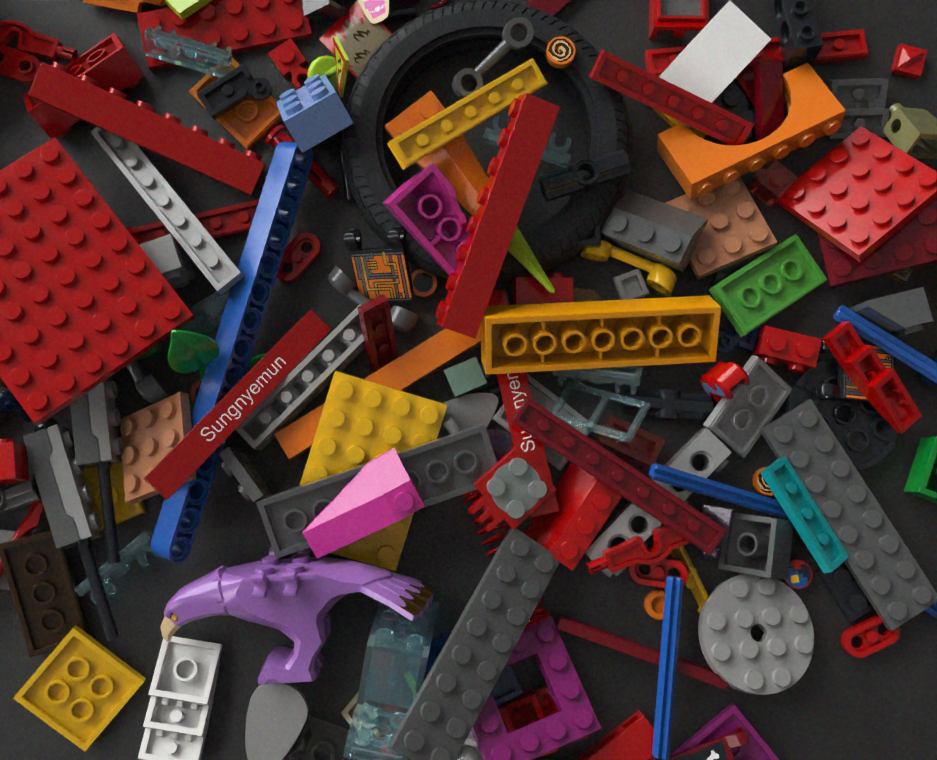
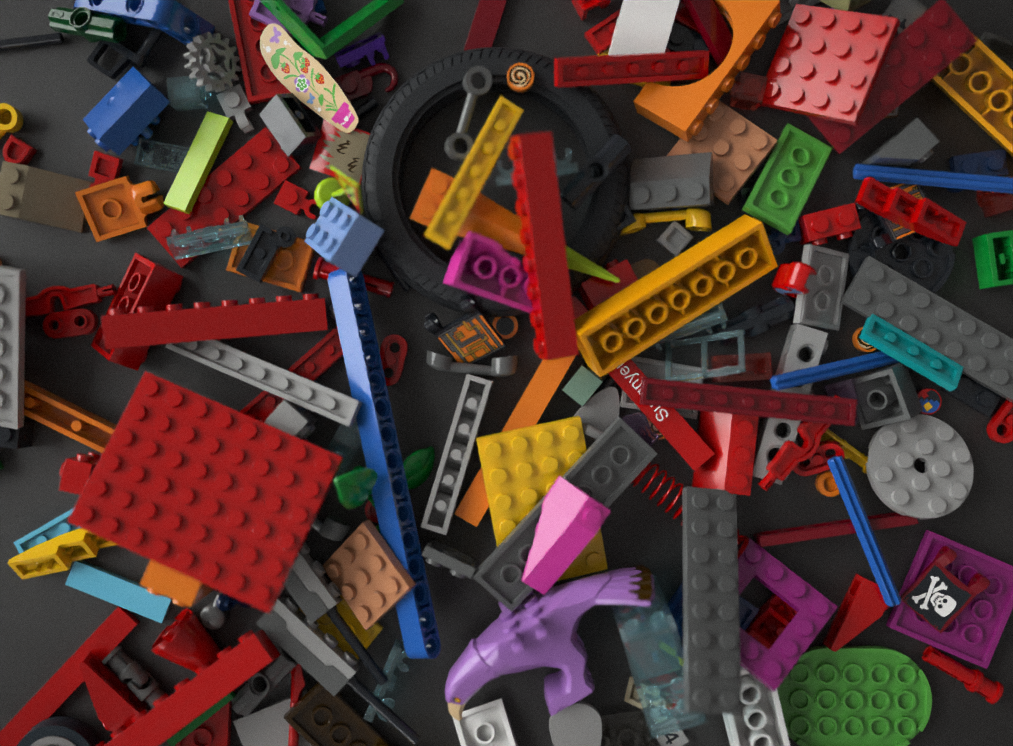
camera: 25 degrees left, 5 degrees up
red tile [143,309,331,500] -> none
dark red tile [357,294,398,372] -> none
piece [468,445,557,532] -> none

